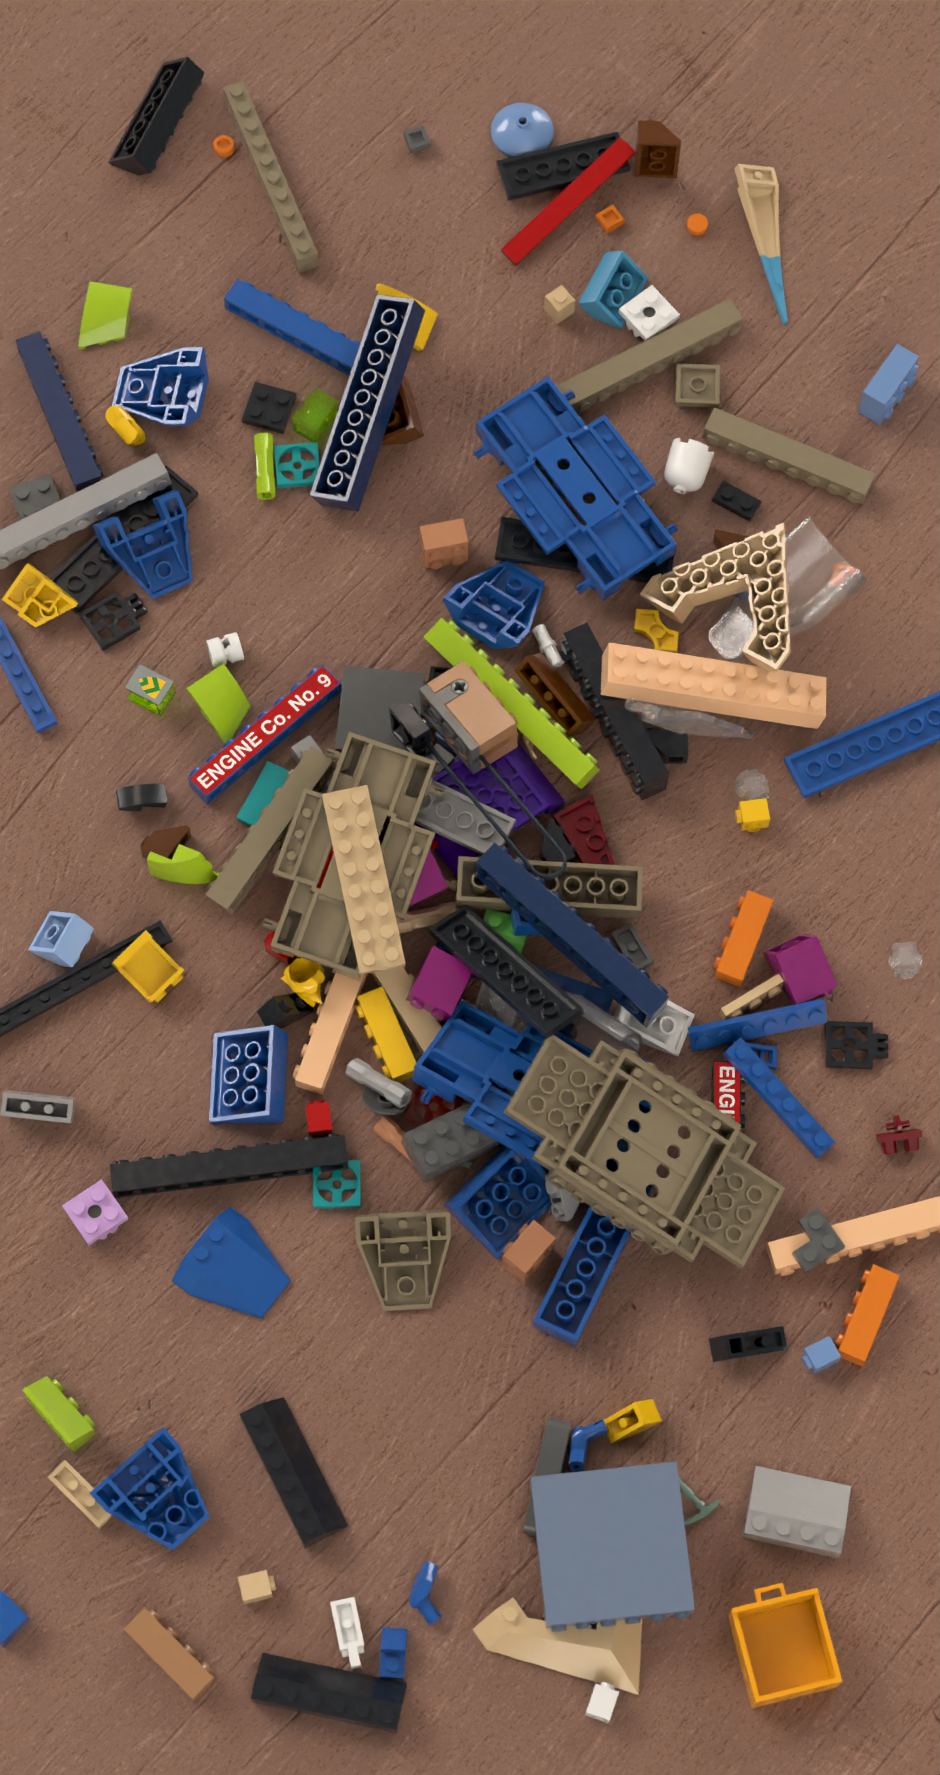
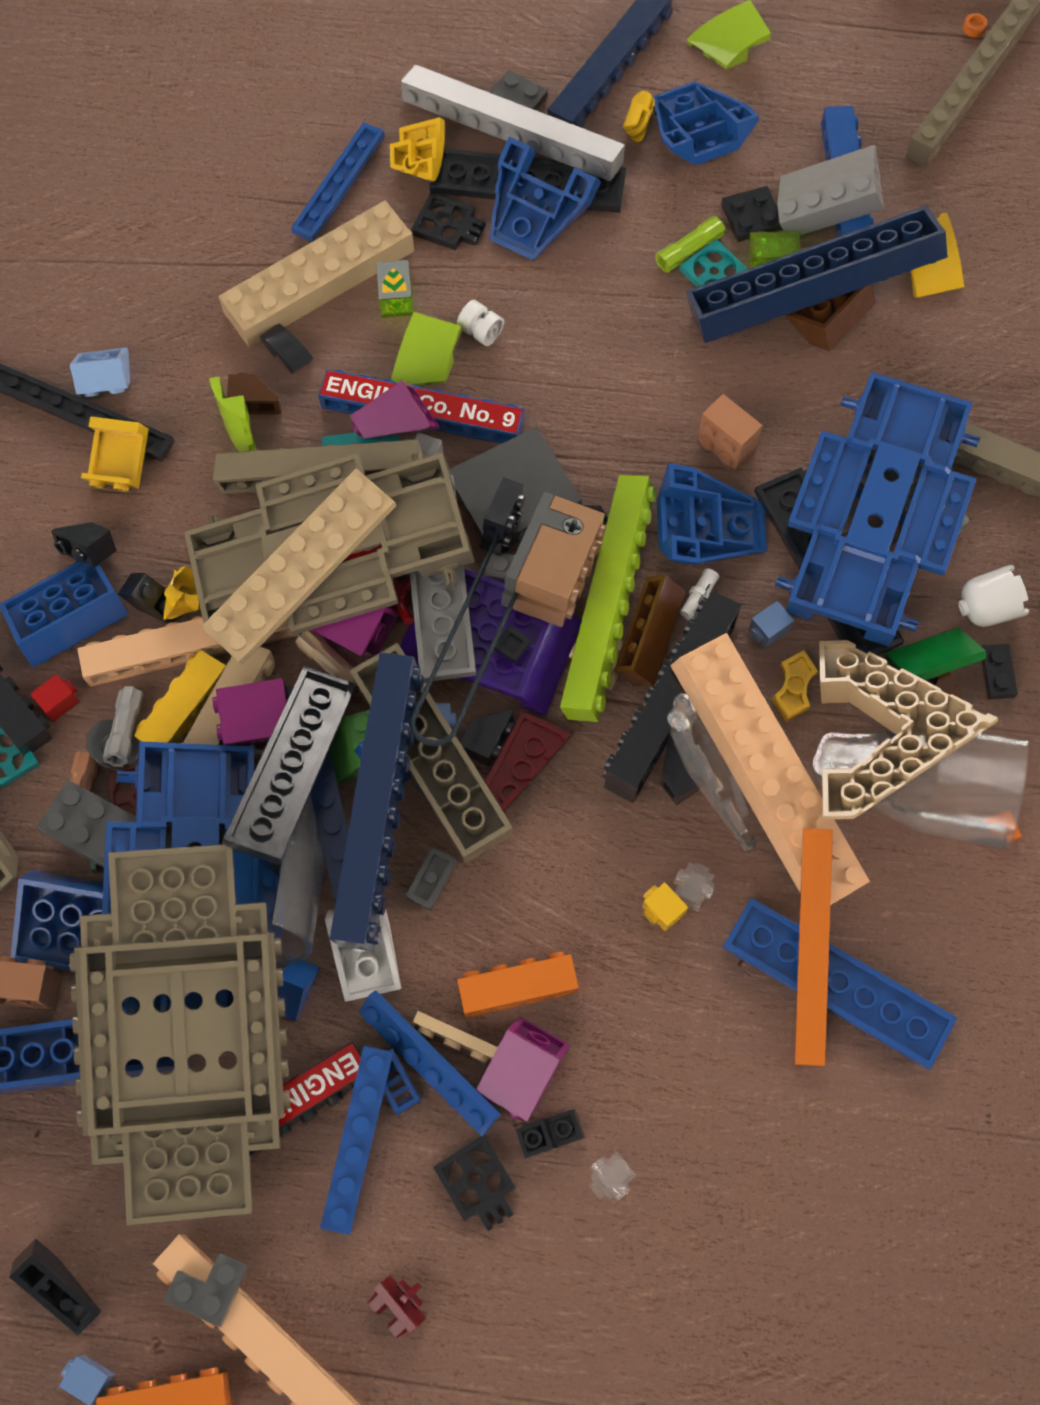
camera: 60 degrees right, 0 degrees up
none -> black slope [51,522,117,568]
none -> tan brick [218,200,414,348]
none -> magenta slope [350,380,439,440]
none -> black plate [494,625,531,664]
none -> black slope [516,1109,585,1158]
none -> medium blue brick [749,601,794,648]
none -> light grey slope [777,145,884,239]
none -> orange tile [794,828,833,1066]
none -> green tile [885,627,986,680]

